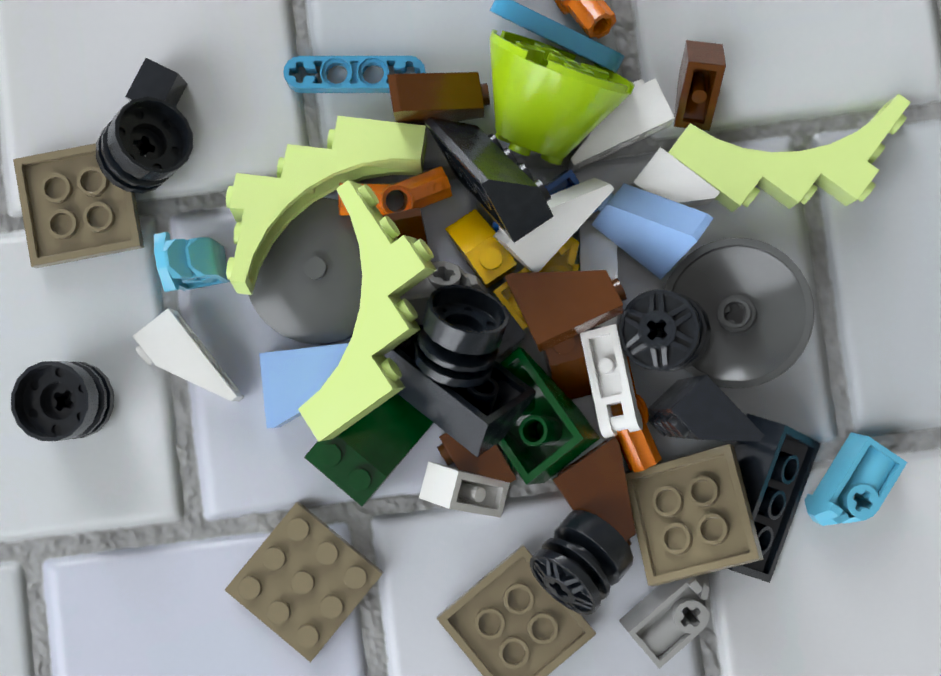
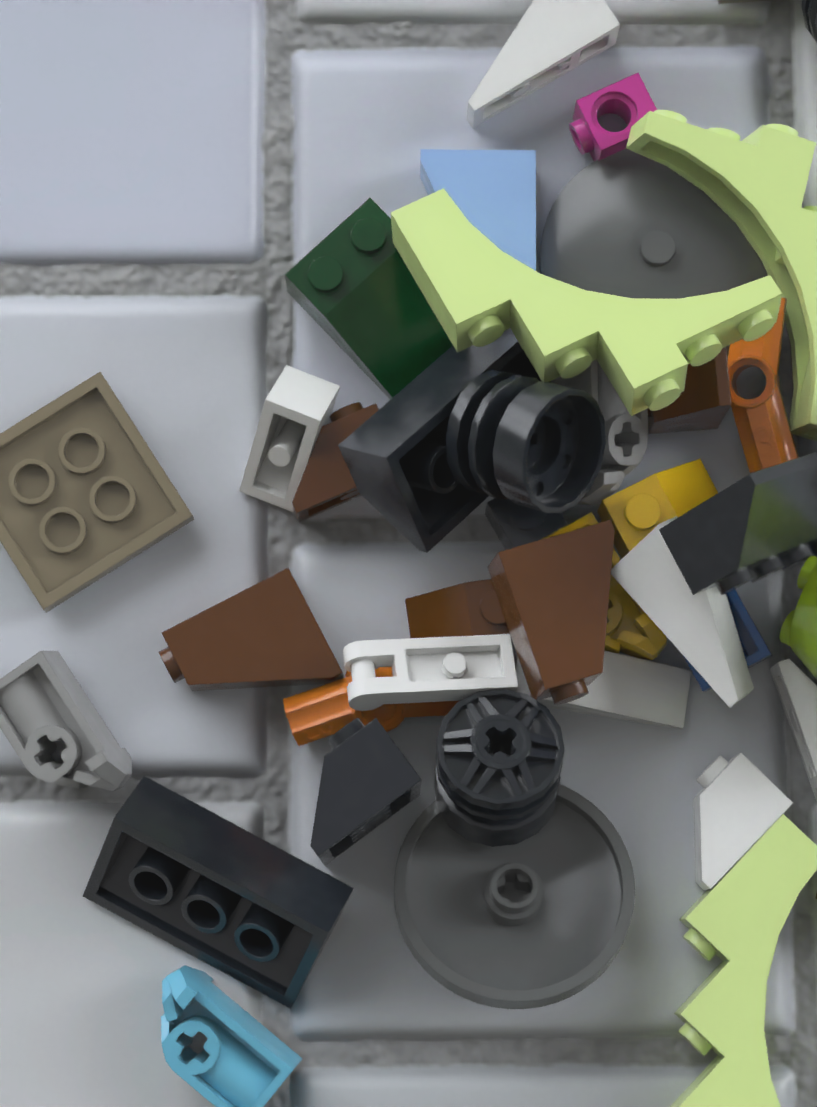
camera: 90 degrees right, 5 degrees down
medium azure piece [154,232,230,292] -> none
dark tan plate [225,501,384,663] -> none
dark green slope [499,347,600,485] -> none
black wheel [530,510,634,615] -> none
light blue slope [591,183,714,280] -> none
dark tan plate [625,444,764,587] -> none
none -> dark pink brick [569,73,657,161]

